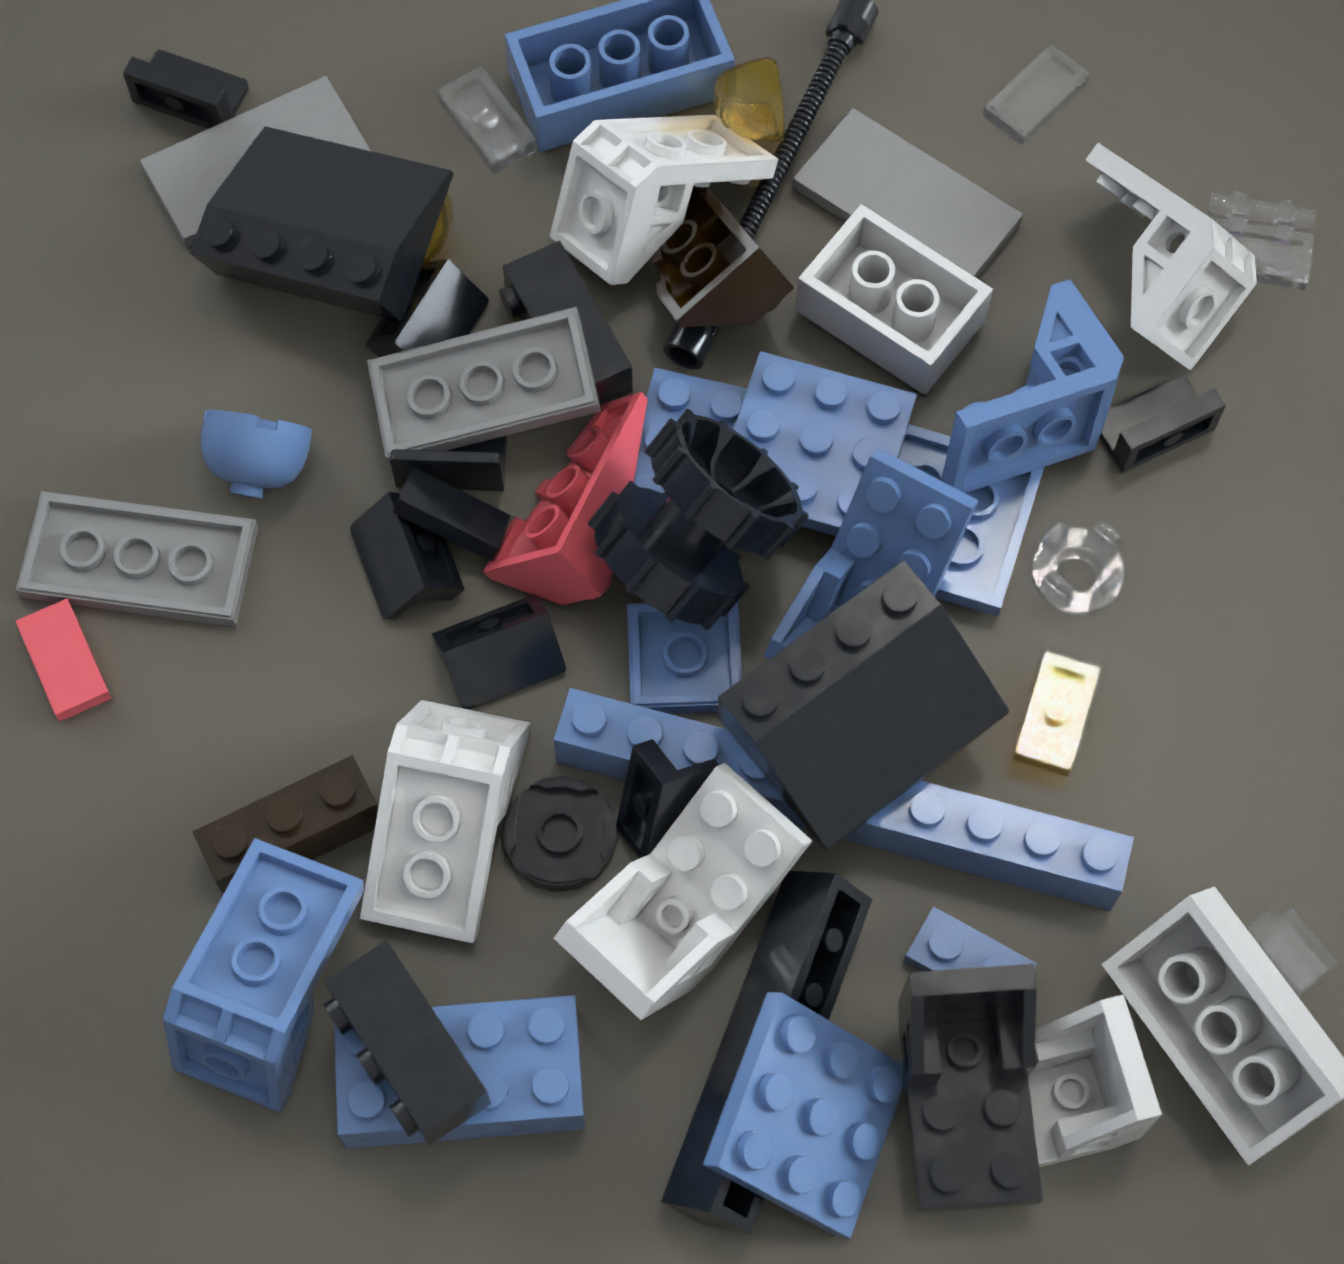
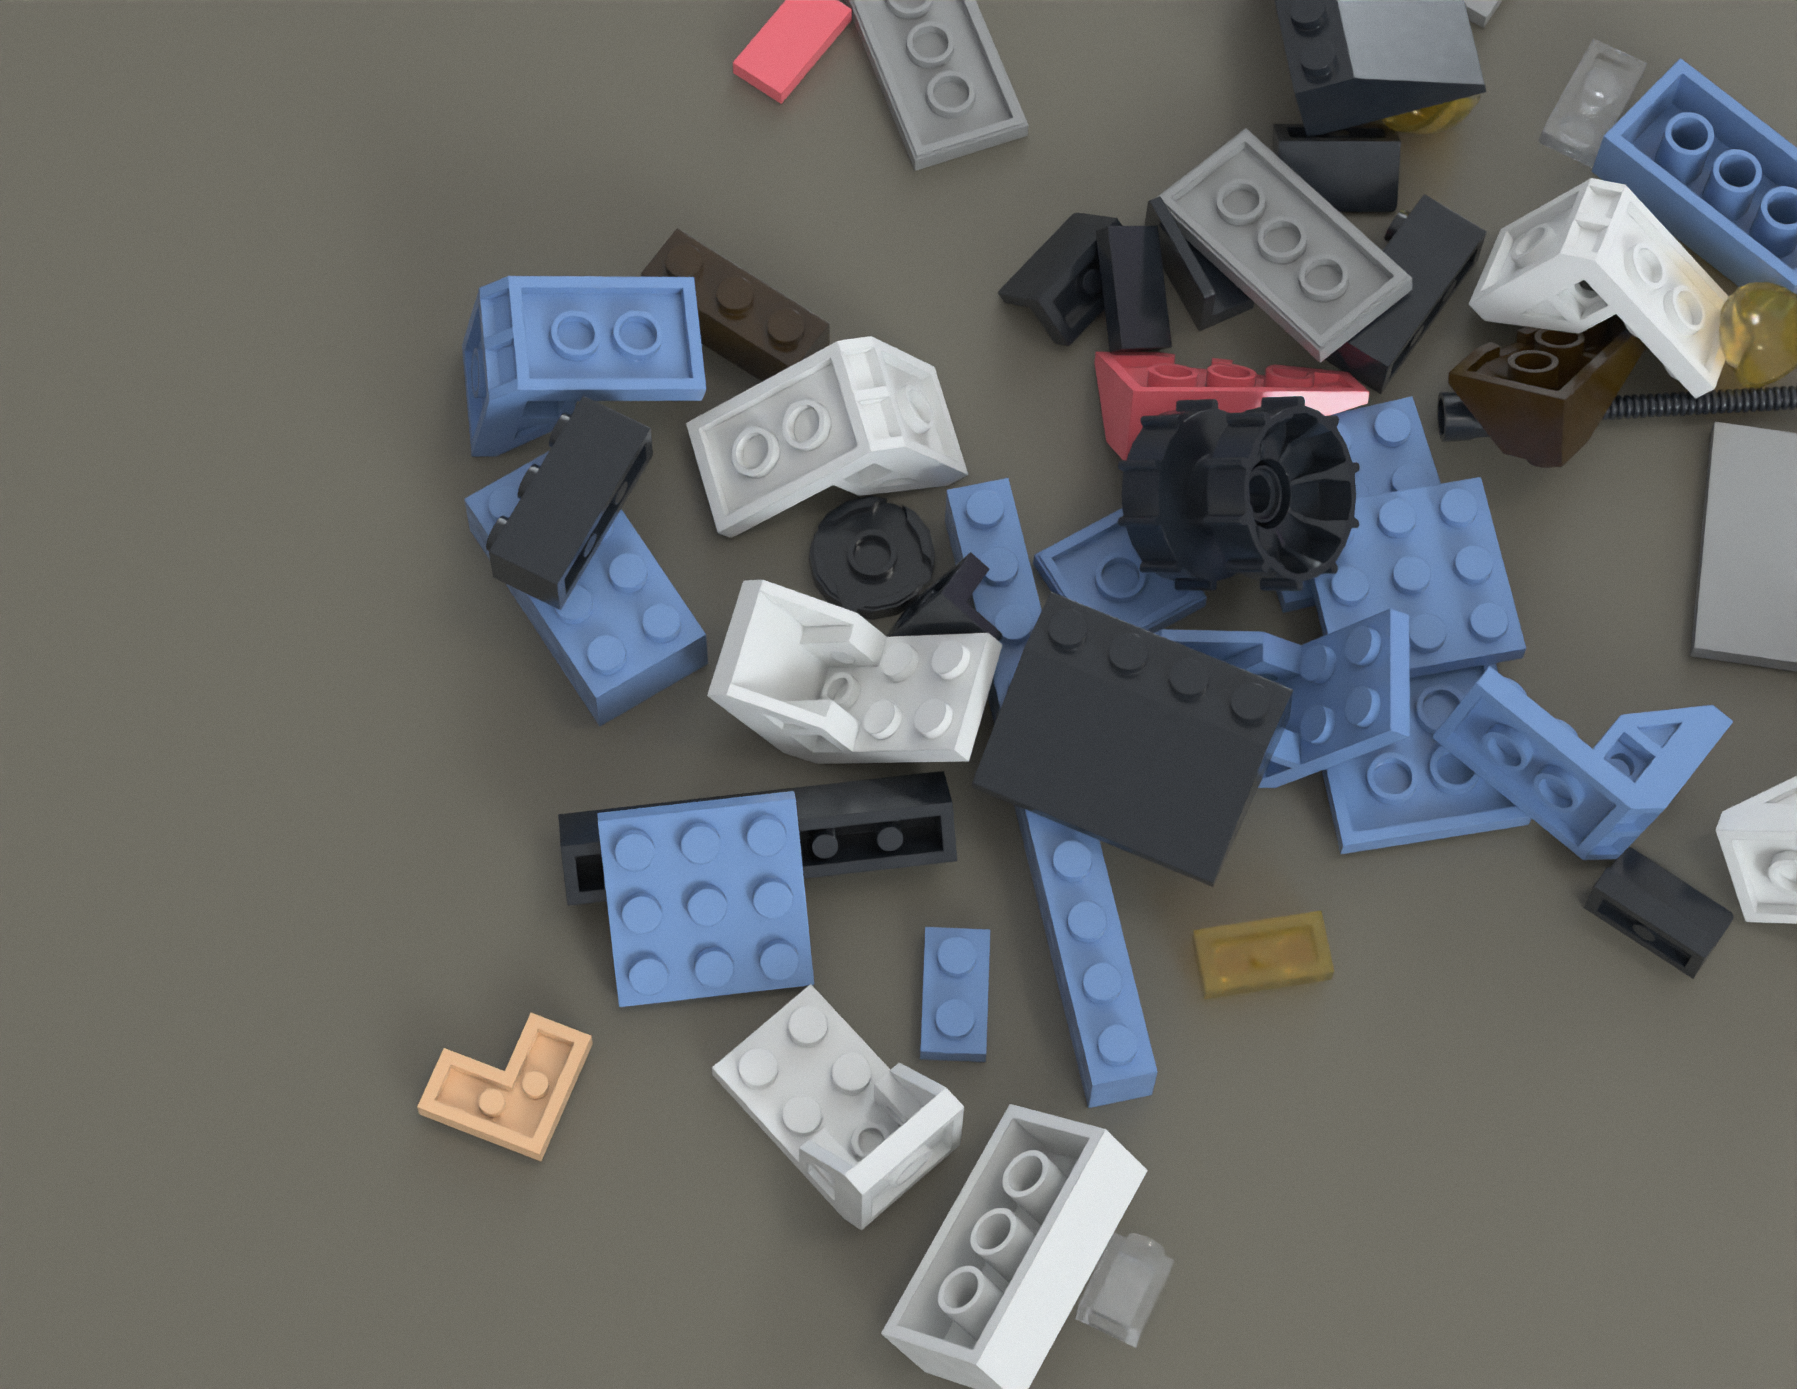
camera: 60 degrees right, 0 degrees up
medium blue cylinder [201,410,312,499] -> none
black panel [432,594,566,710] -> none
white brick [795,204,993,396] -> none
black bracket [898,964,1043,1213] -> none
clear piece [1032,521,1124,615] -> none

